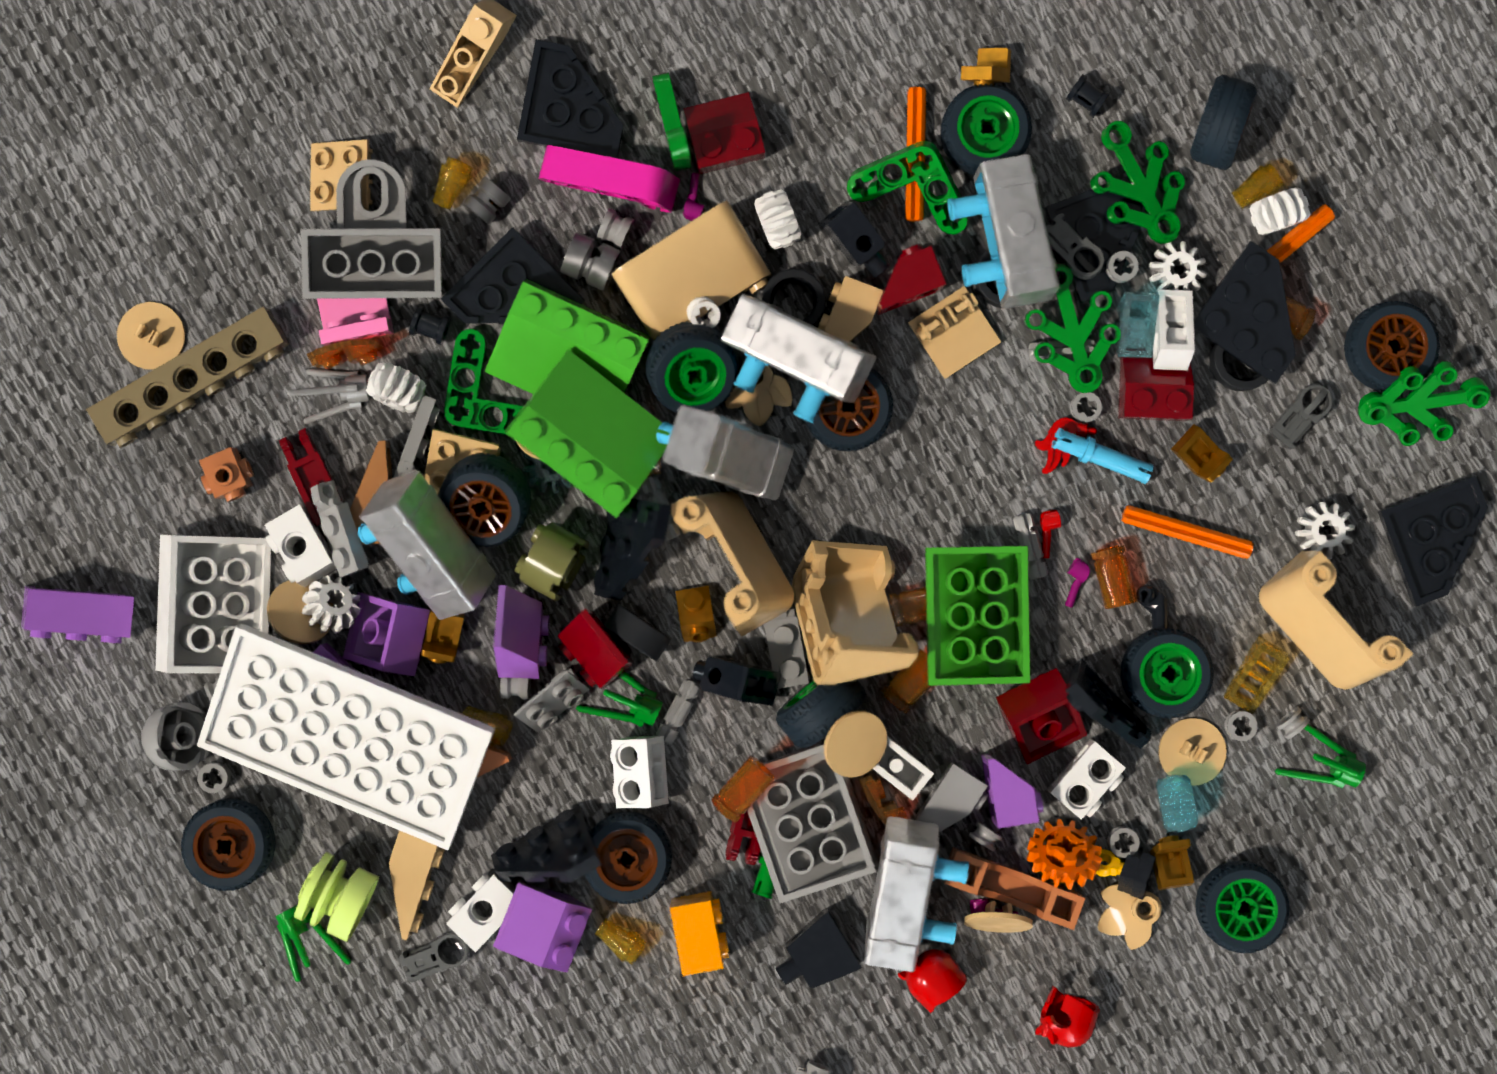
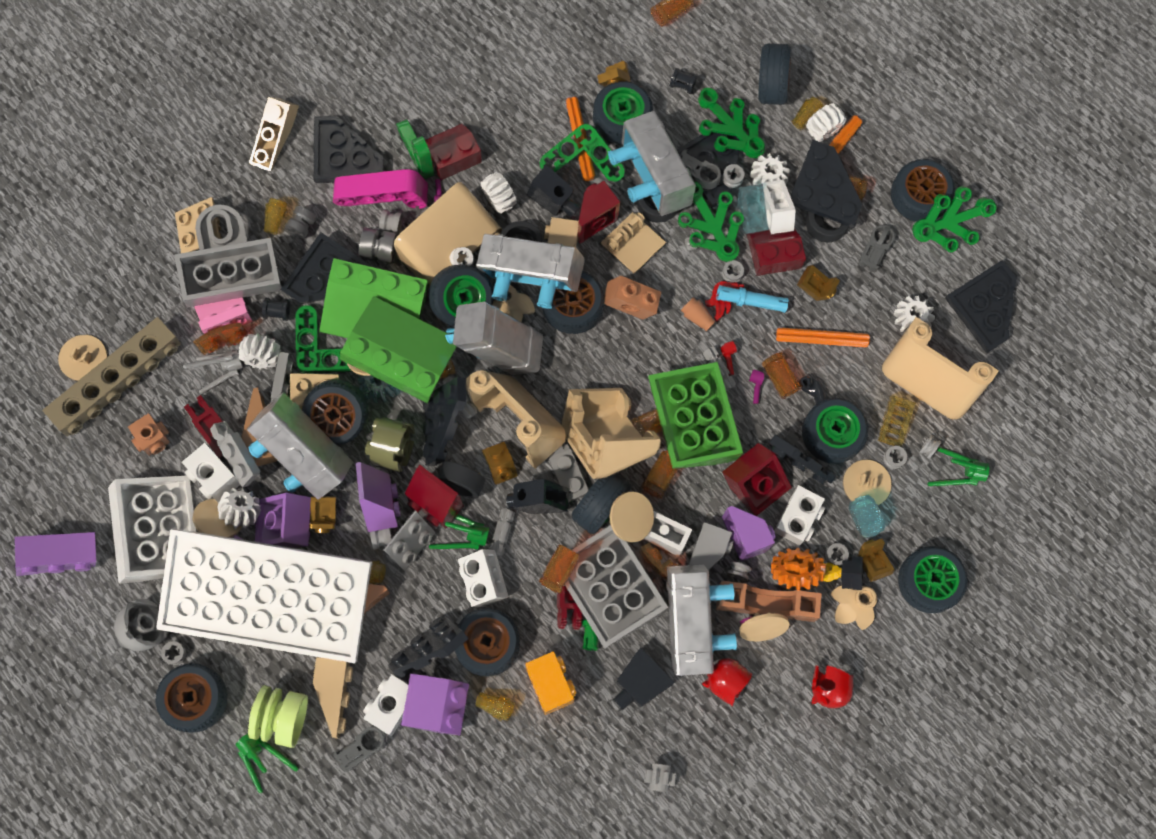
camera: 15 degrees left, 15 degrees down
none -> nougat brick [604,276,661,319]
none -> nougat cone [681,297,715,331]

